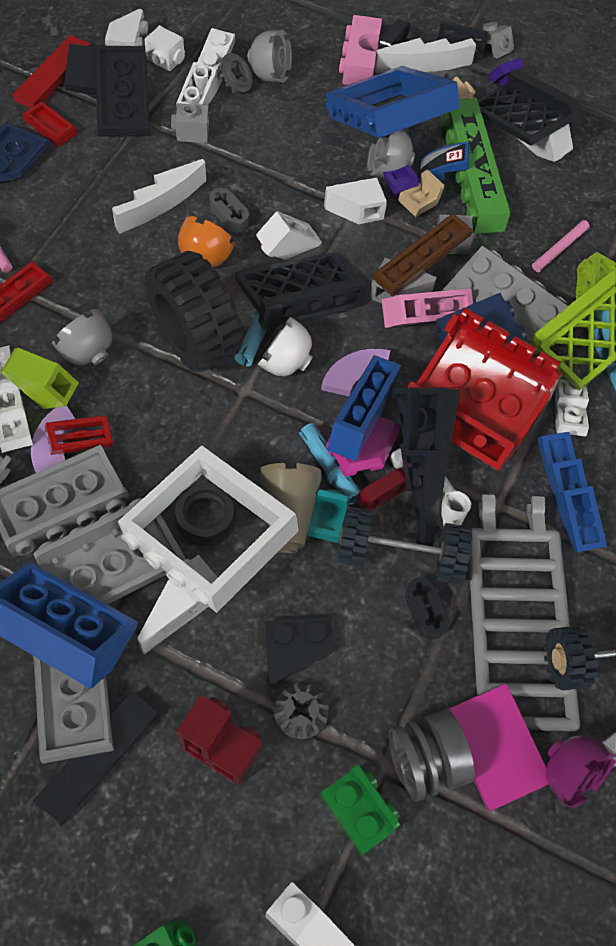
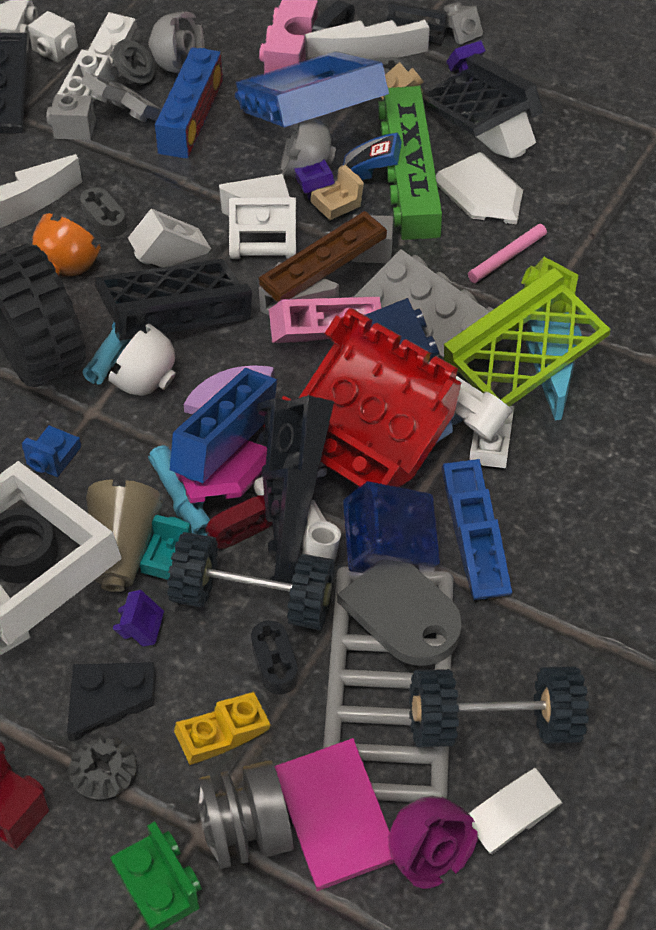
camera: 10 degrees right, 10 degrees down
none -> blue bracket [22,426,81,477]
none -> light grey plate [80,72,162,122]
none -> dark purple tile [113,590,164,647]
none -> blue brick [155,47,223,159]
none -> yellow slope [174,692,271,765]
none -> white plate [229,198,296,259]
none -> dark grey tile [337,550,462,666]
none -> clear blue bracket [343,481,440,573]
none -> white tile [436,152,523,224]
none -> white piece [454,376,512,441]

